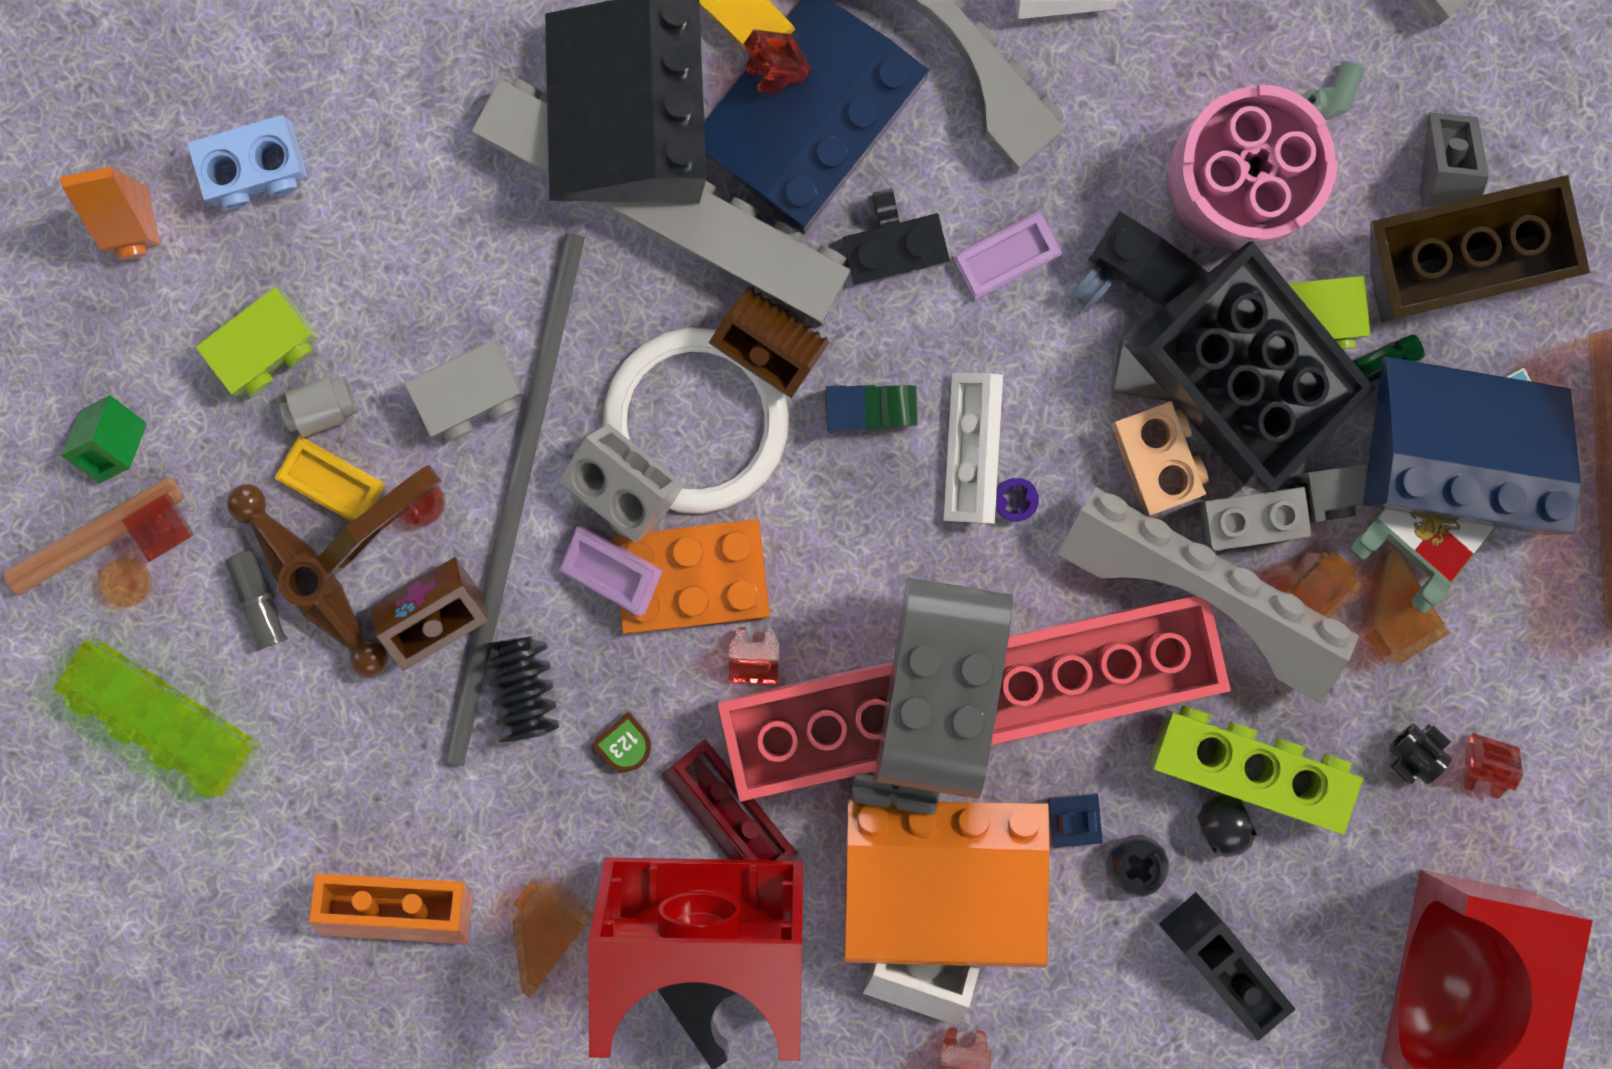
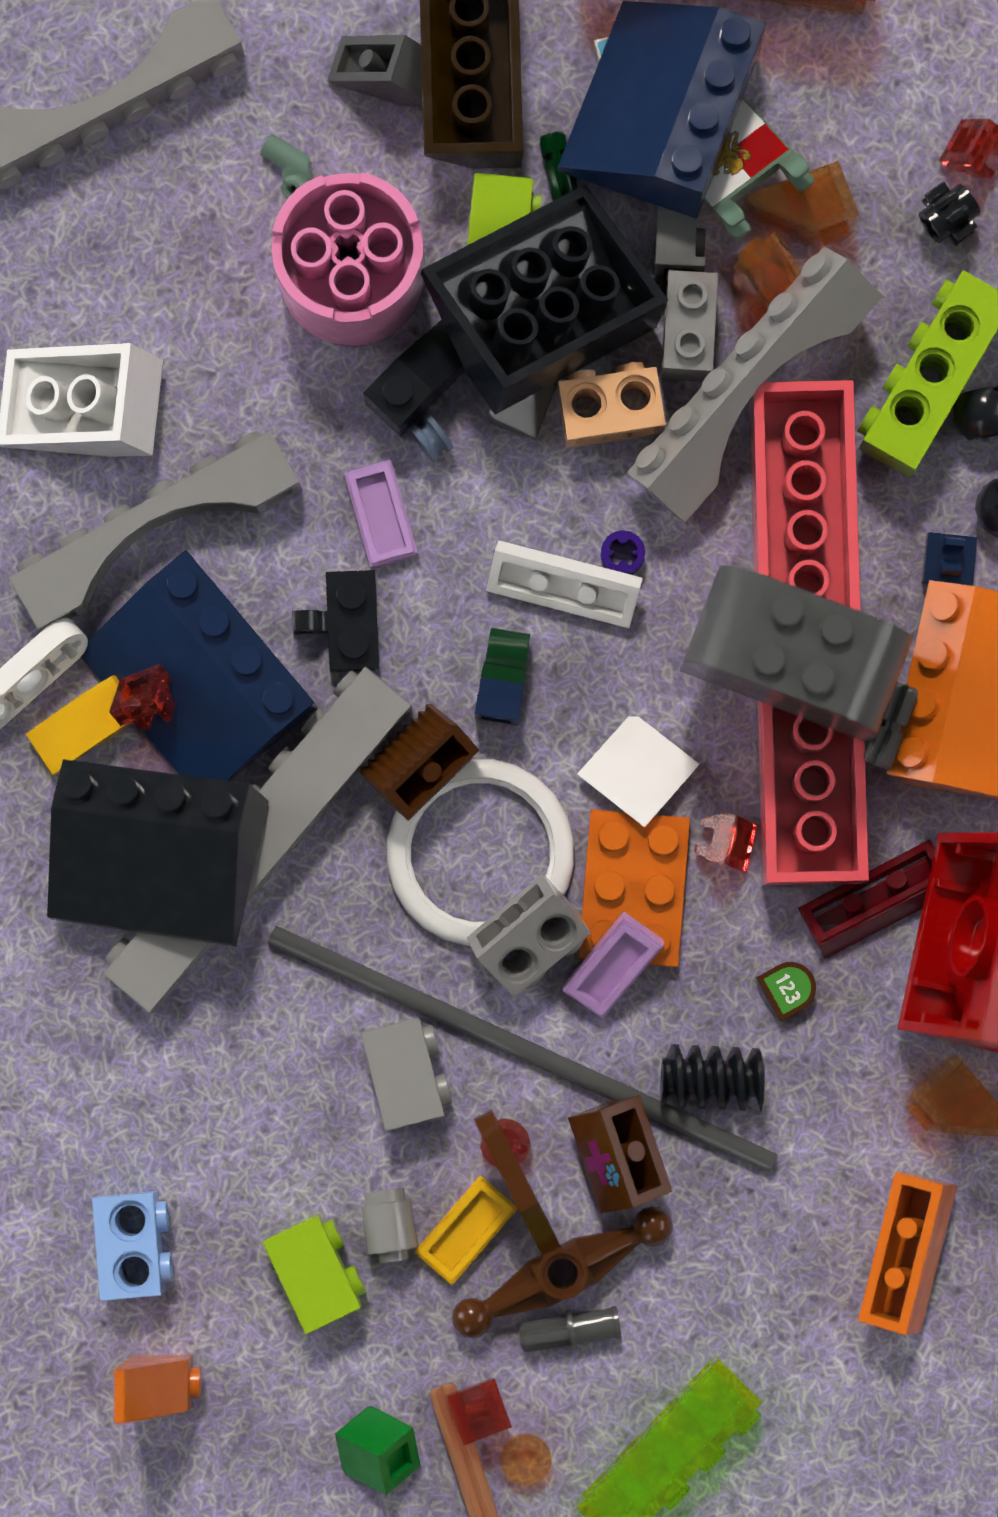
camera: 75 degrees left, 5 degrees down
none -> white sticker [577,716,700,827]

